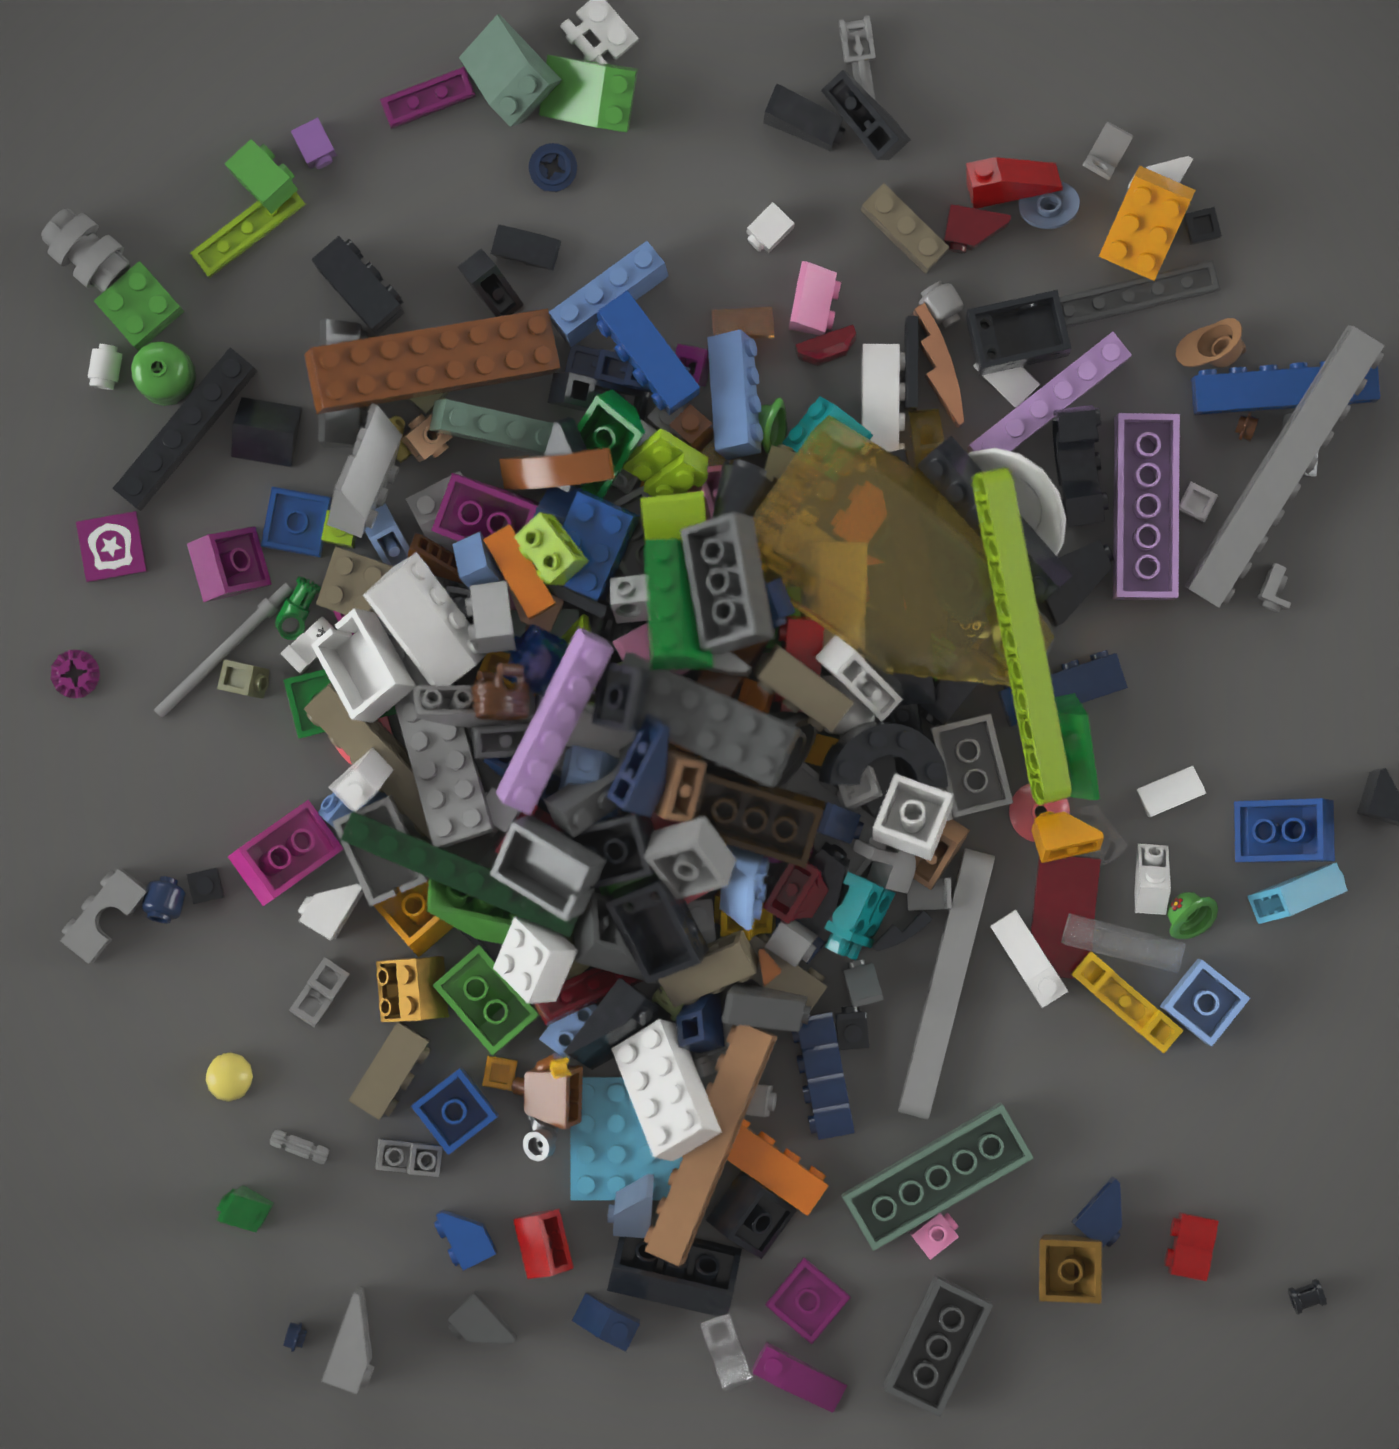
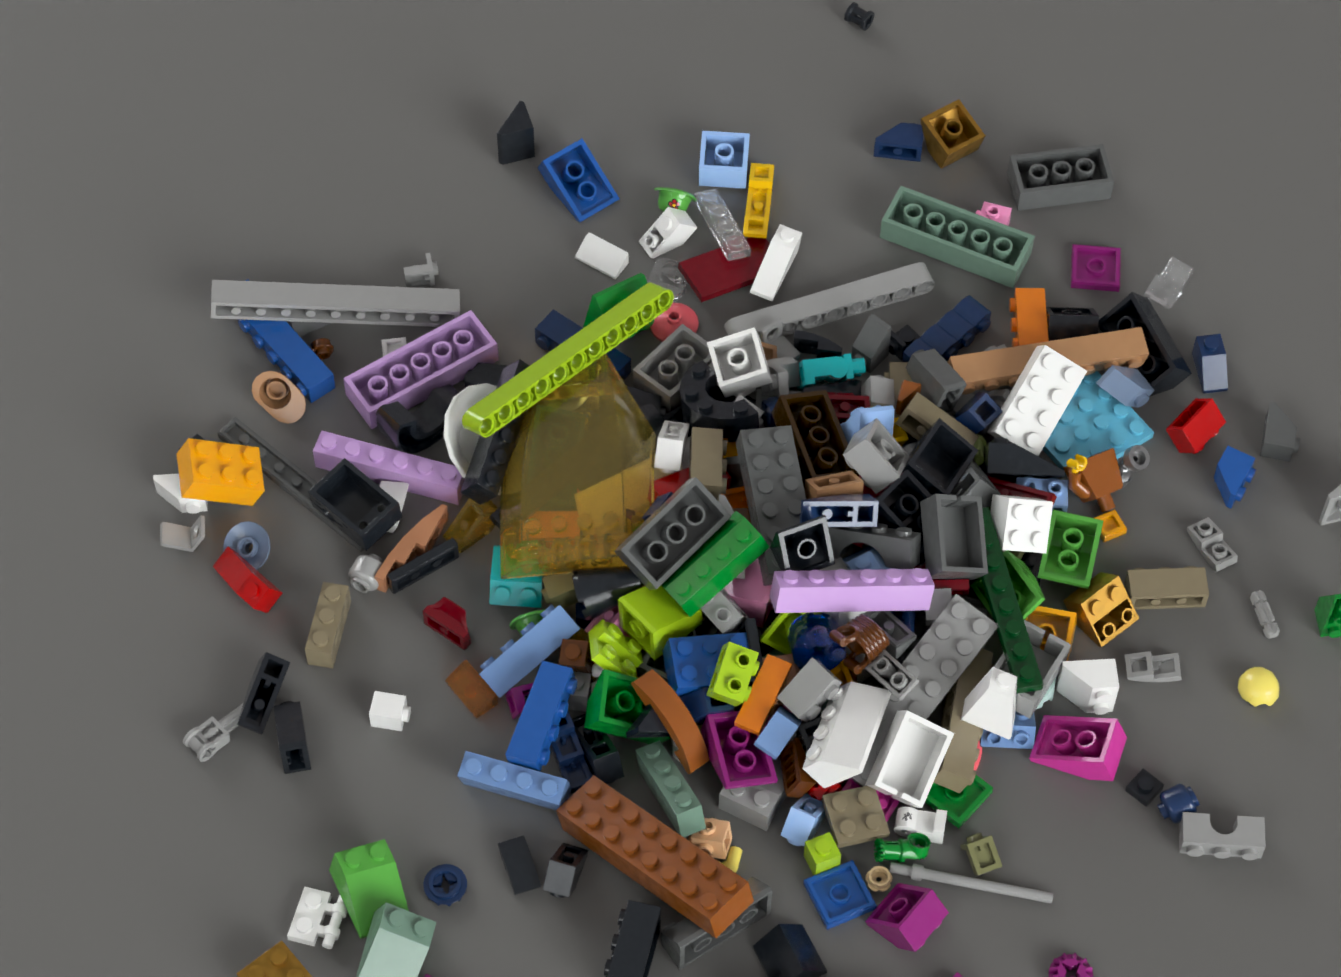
camera: 120 degrees left, 30 degrees down
light grey wedge [327,403,402,538] -> none
blue brick [411,1066,499,1155] -> none
magenta slope [752,1341,847,1413] -> none
bright pink slope [789,261,841,336] -> none
white brick [861,344,905,469] -> none
dark red slope [943,204,1011,253] -> none
light orange slope [1031,811,1104,863] -> none
red brick [1164,1212,1219,1282] -> none
medium azure slope [1247,862,1348,924] -> none
none -> tan plate [865,866,893,892]

